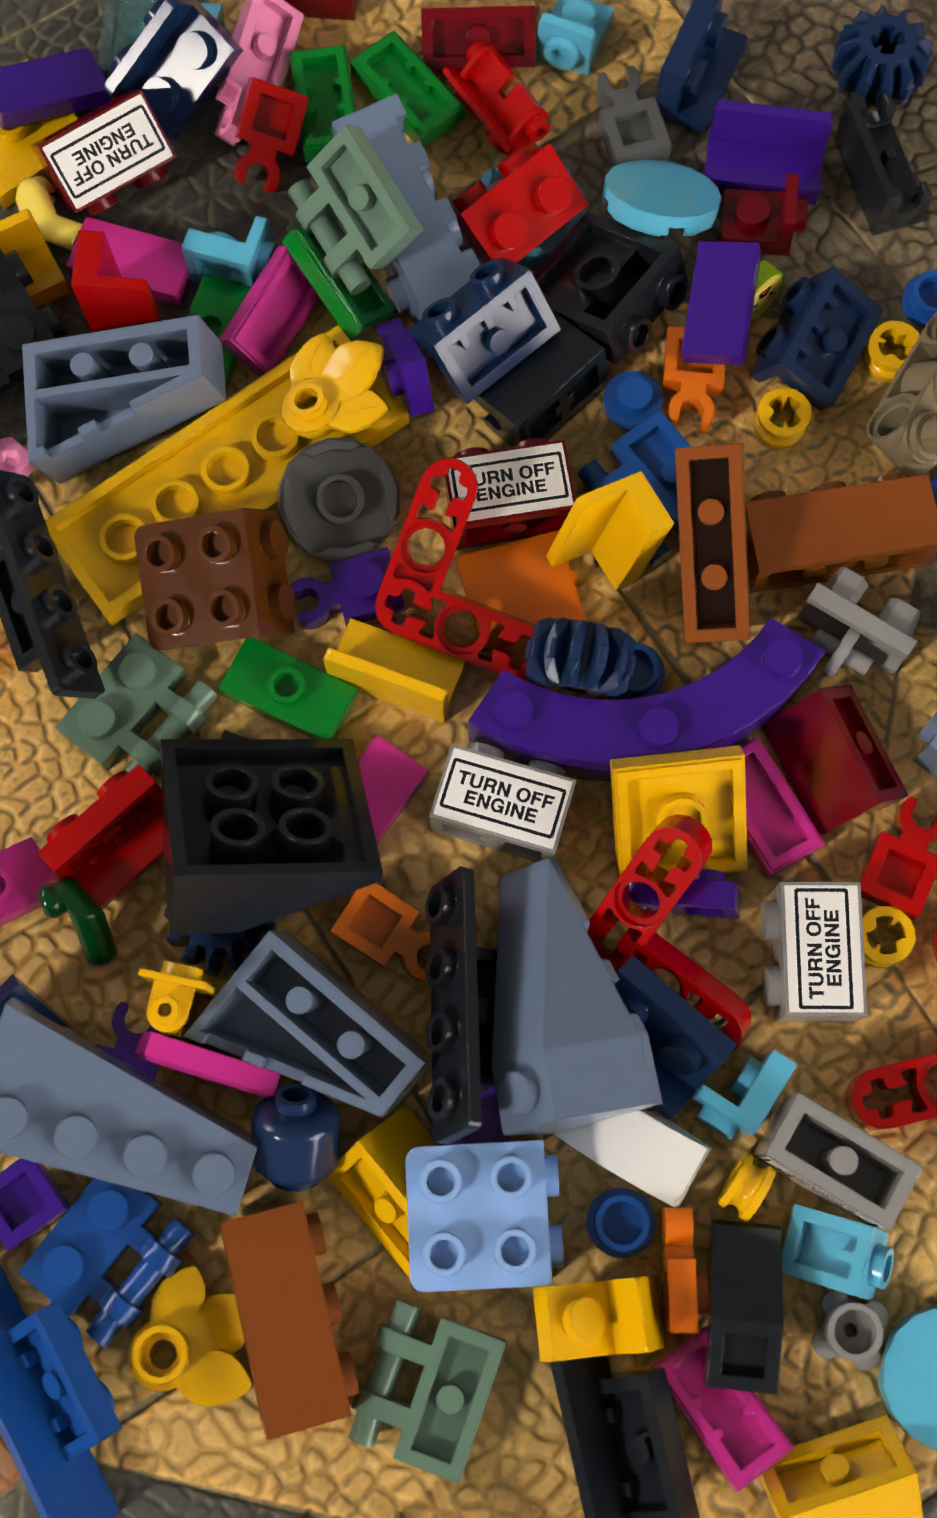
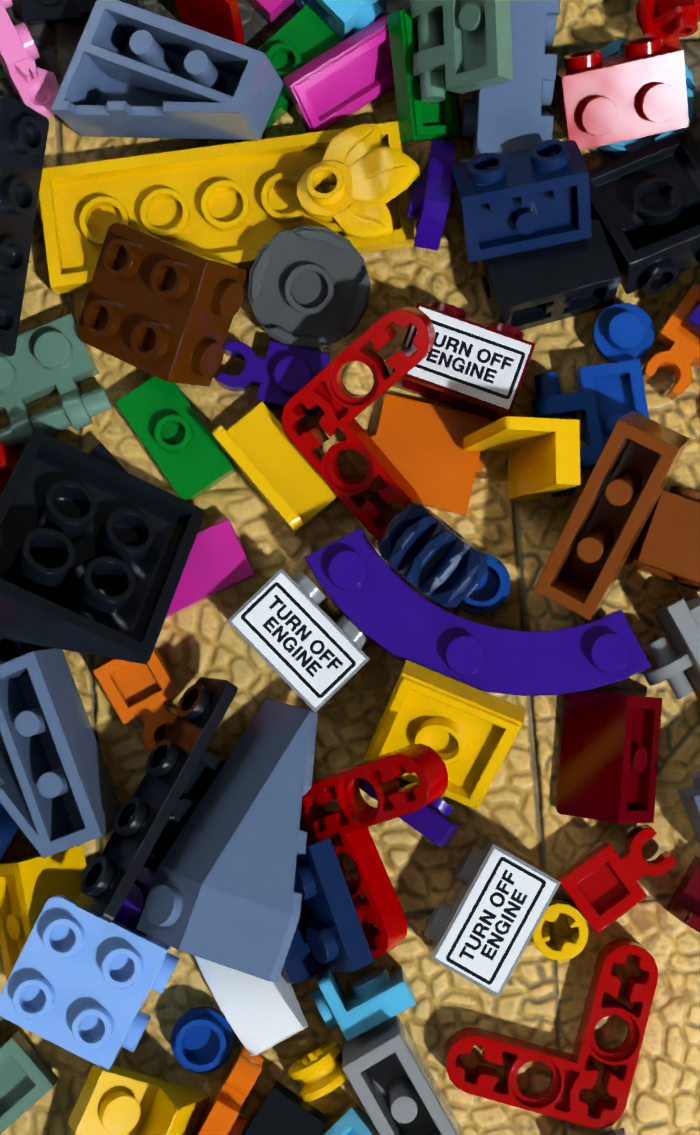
camera: 25 degrees right, 10 degrees up
dark pink tile [741,736,826,879] -> none

